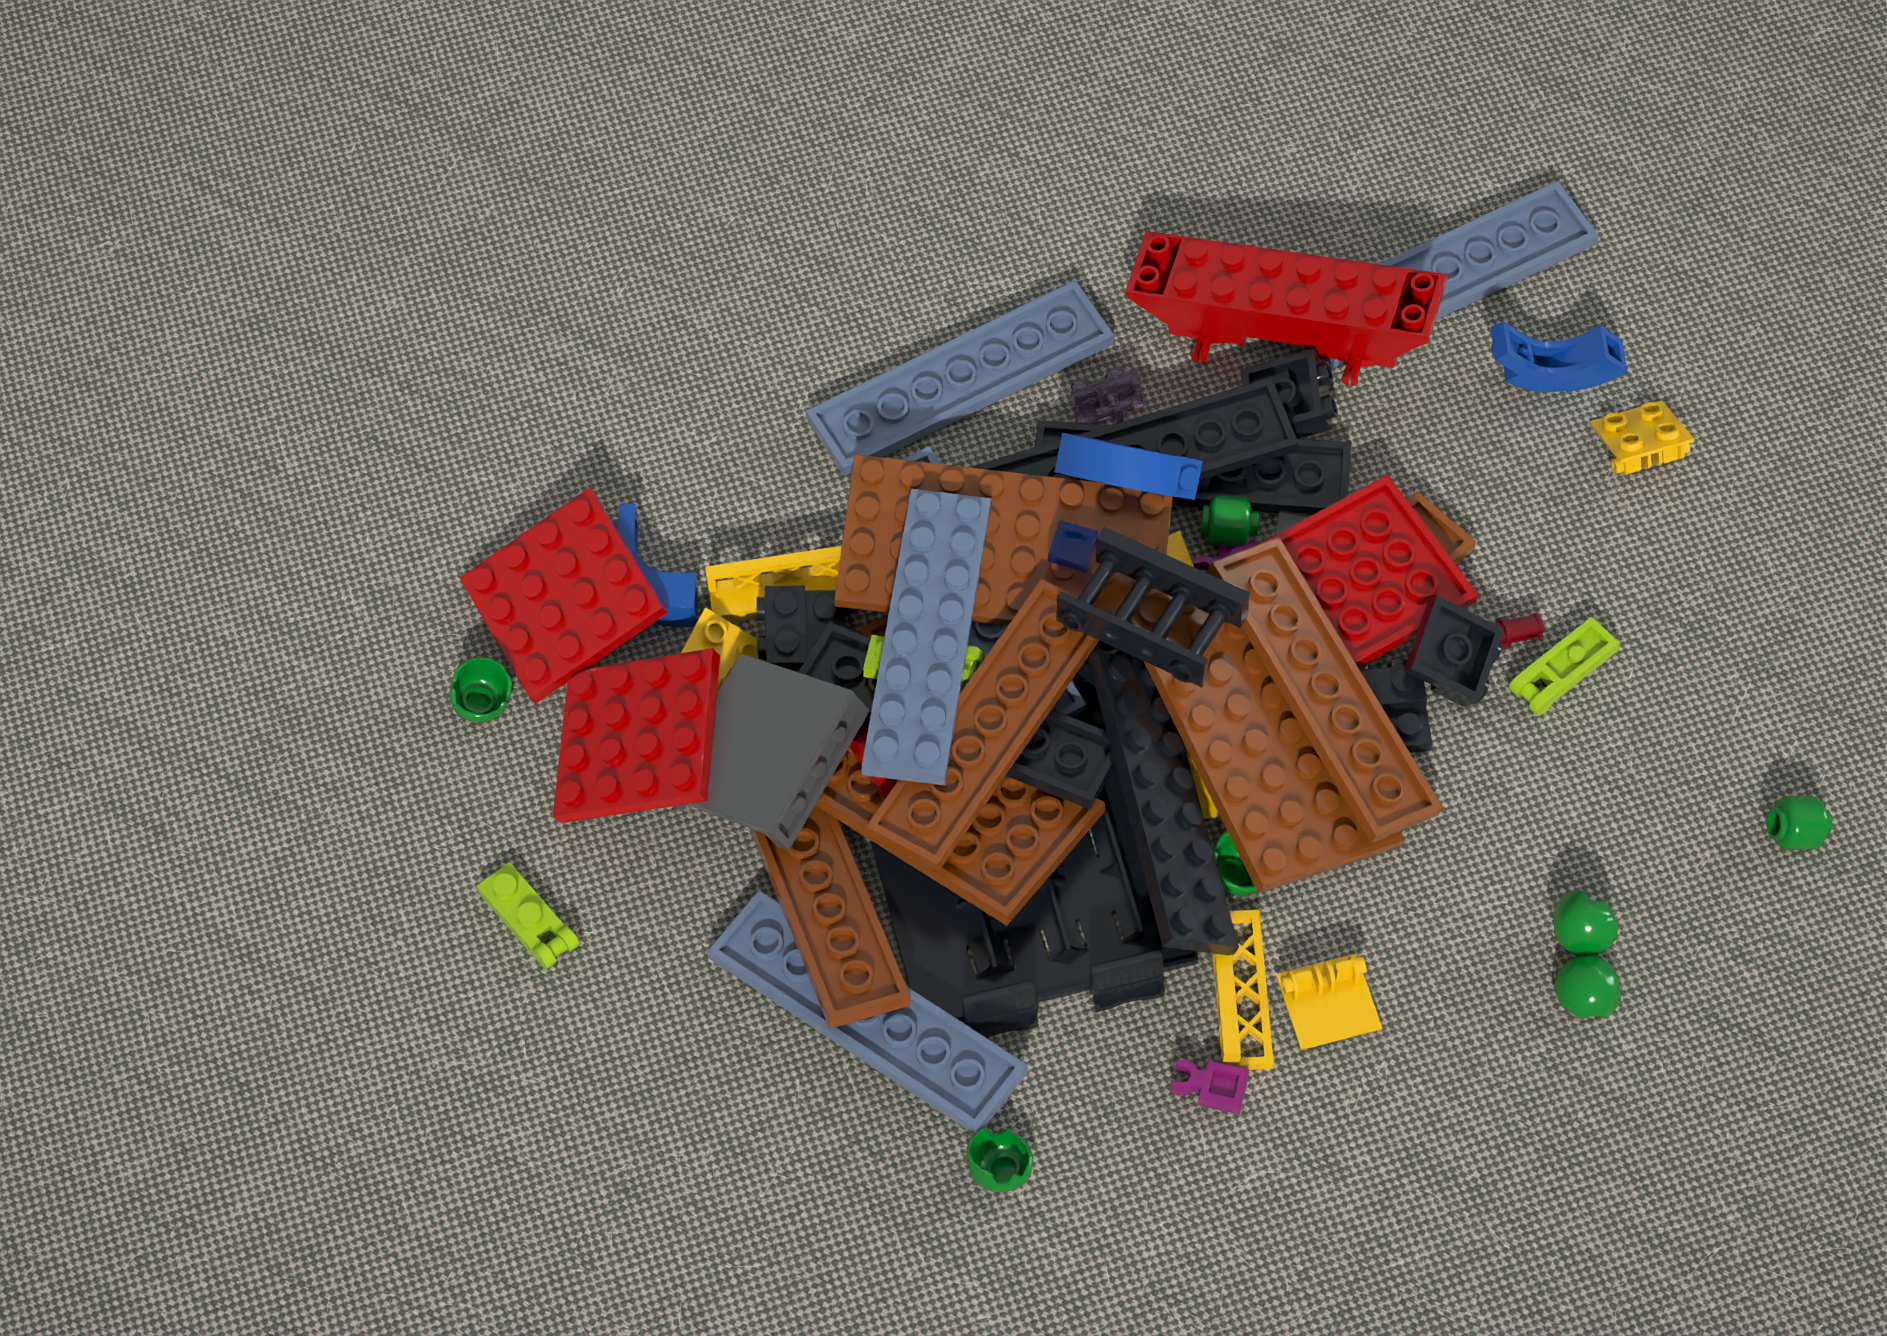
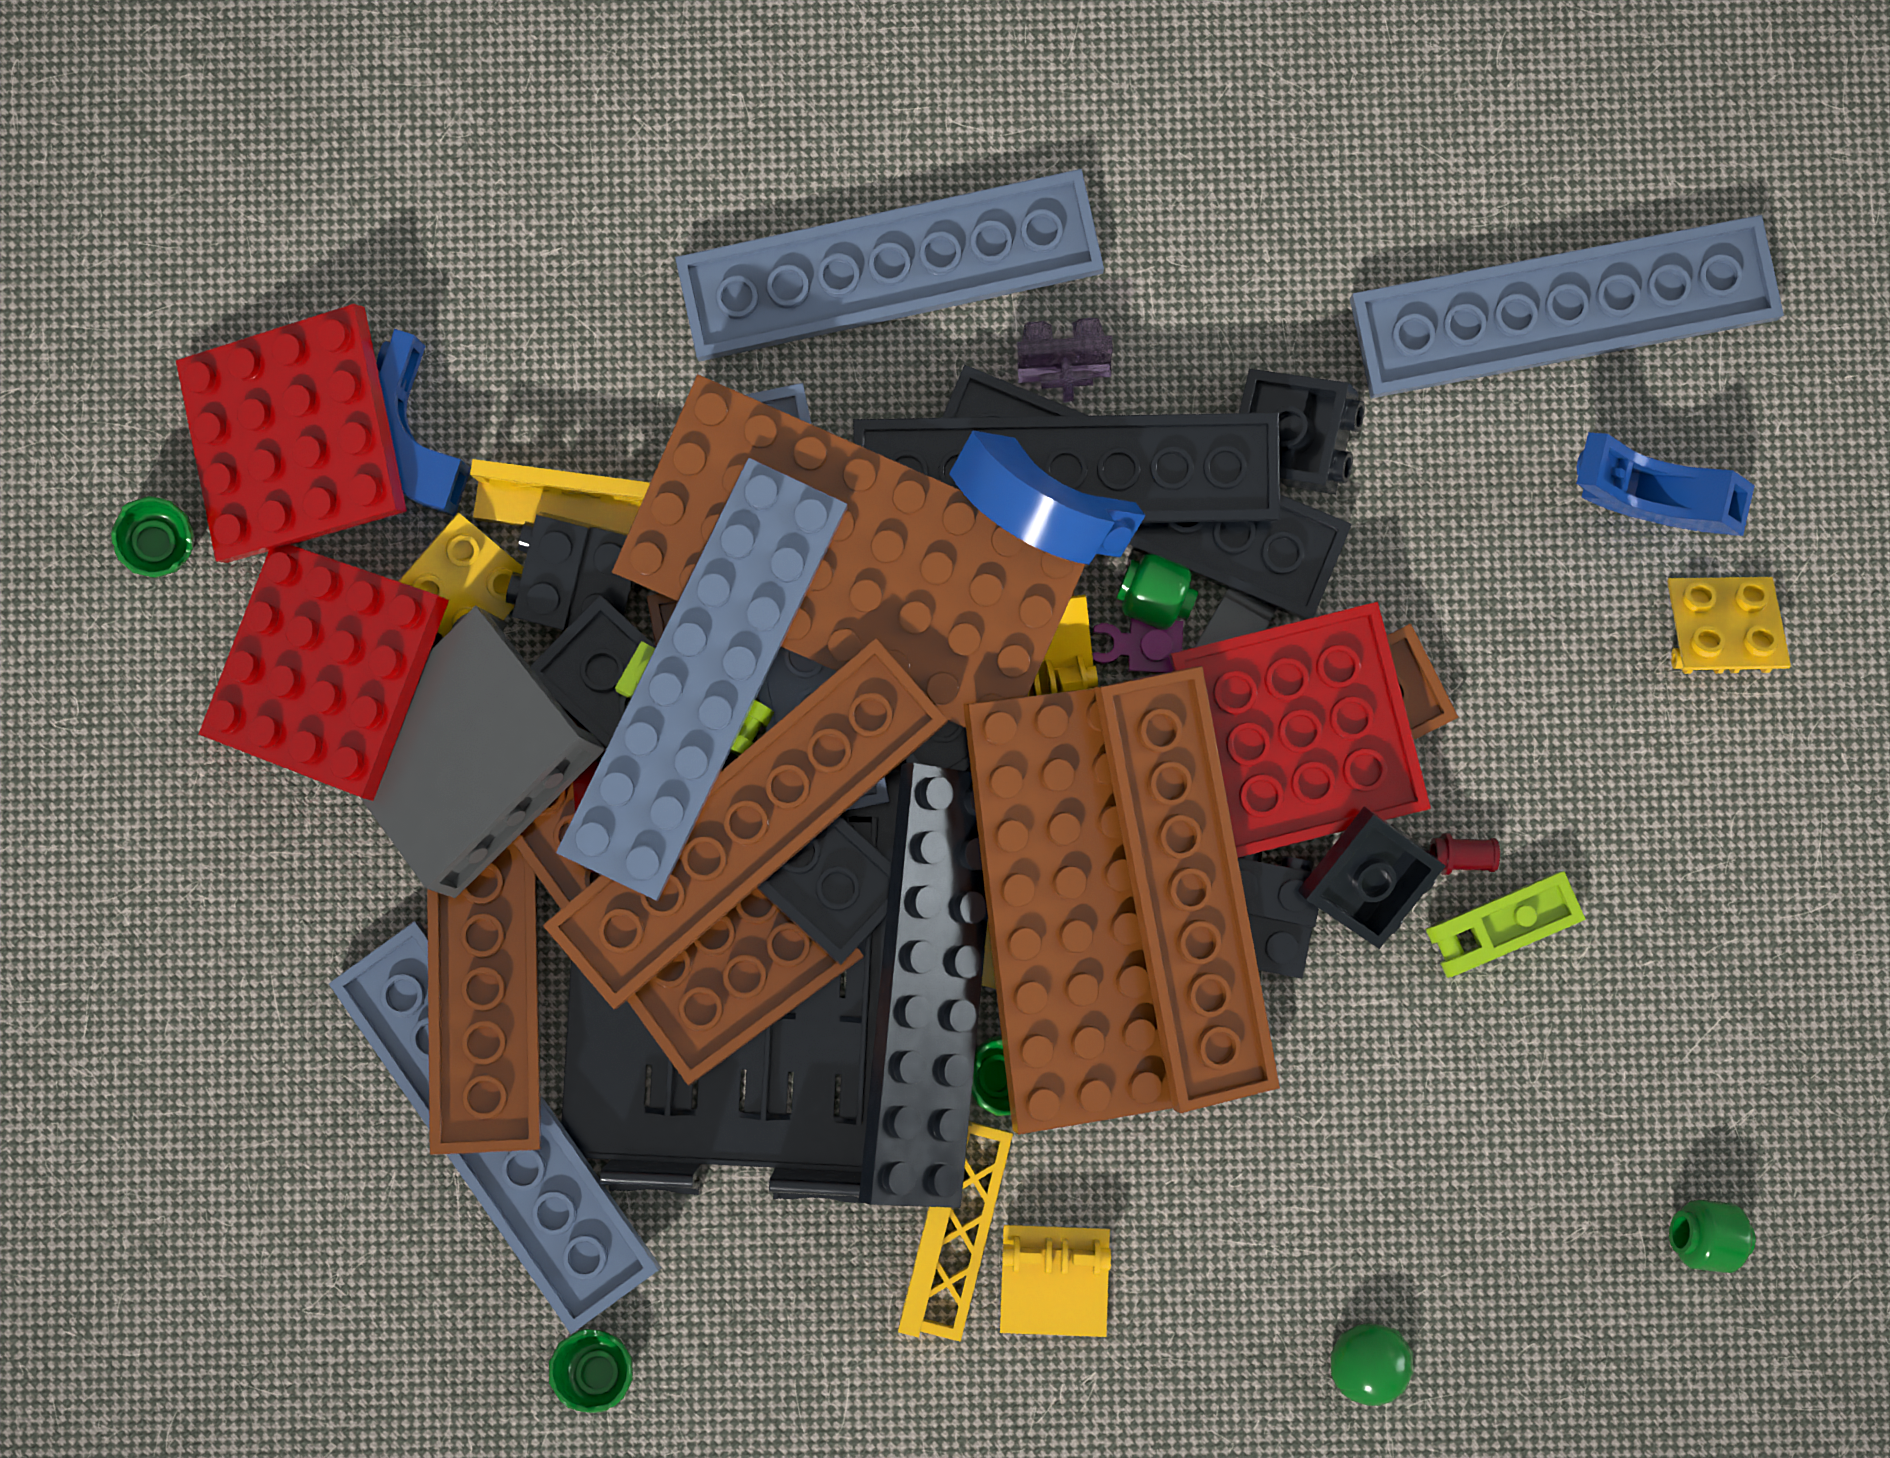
camera: 20 degrees right, 25 degrees up
lime plate [476,862,580,970] -> none
clear blue plate [1047,520,1099,573] -> none
black fence [1056,527,1250,688] -> none
red piece [1125,231,1447,386] -> none
magenta plate [1170,1060,1250,1115] -> none
green hair [1554,890,1618,956] -> none

